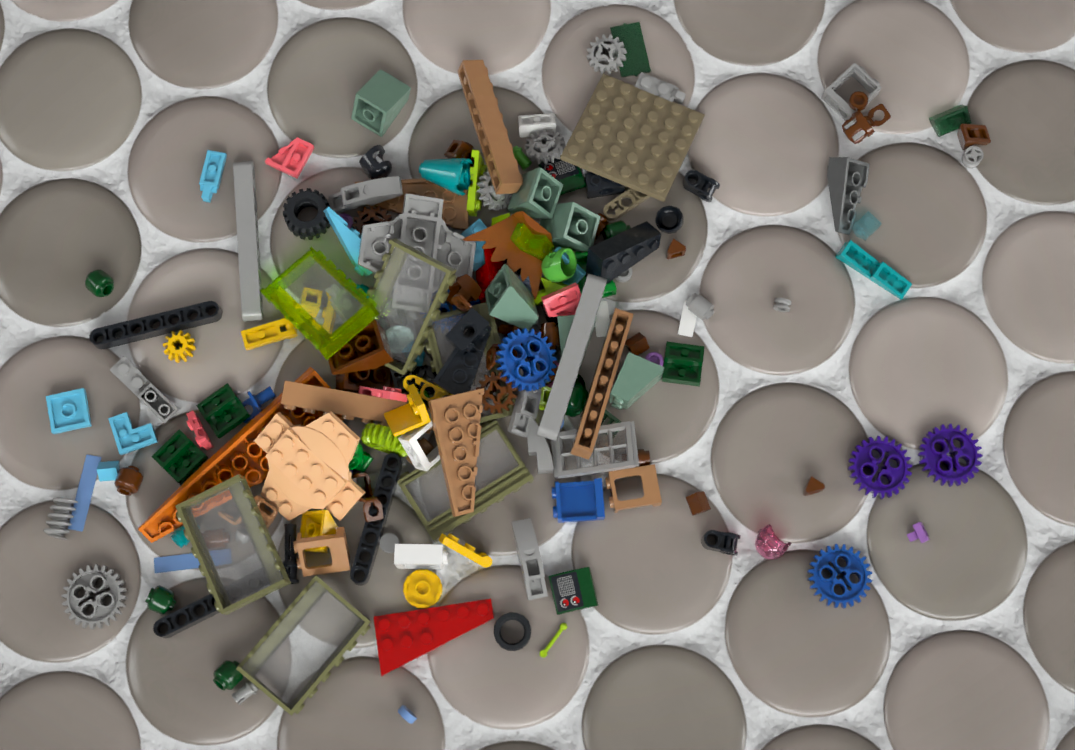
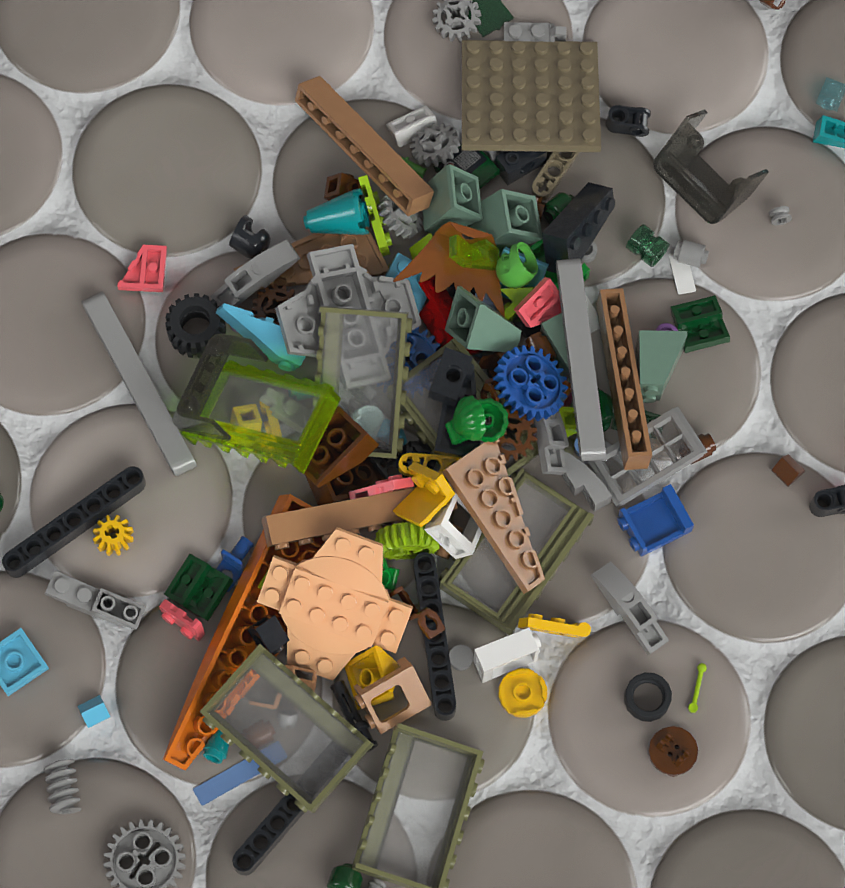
camera: 25 degrees left, 5 degrees down
medium blue sticker [68,455,101,532] -> none
medium azure plate [108,412,158,455] -> none
reddish brown head [114,465,143,496] -> none
dark green head [145,585,177,615] -> none
dark green slope [151,429,209,485] -> none
medium azure hinge [199,150,227,203] -> none
yellow plate [241,317,298,351] -> none
sand green slope [351,69,411,137] -> none
red wing [374,598,494,676] -> none
medium blue tile [398,705,417,724] -> none
reddish brown piece [446,274,482,312] -> none
slope [548,567,599,615] -> none
medium nougat window [605,464,662,513] -> none
reddish brown slope [625,332,650,356] -> none
black hair [655,205,684,234] -> none
reddish brown slope [666,238,686,260] -> none
dark grey wedge [827,157,870,235] -> none
none -> clear smoke windscreen [172,334,269,441]
none -> black brick [247,615,290,655]
none -> green animal [445,395,509,445]
none -> clear green wheel [626,224,670,267]
none -> reddish brown plate [648,726,698,777]
none -> clear smoke windscreen [653,109,769,224]

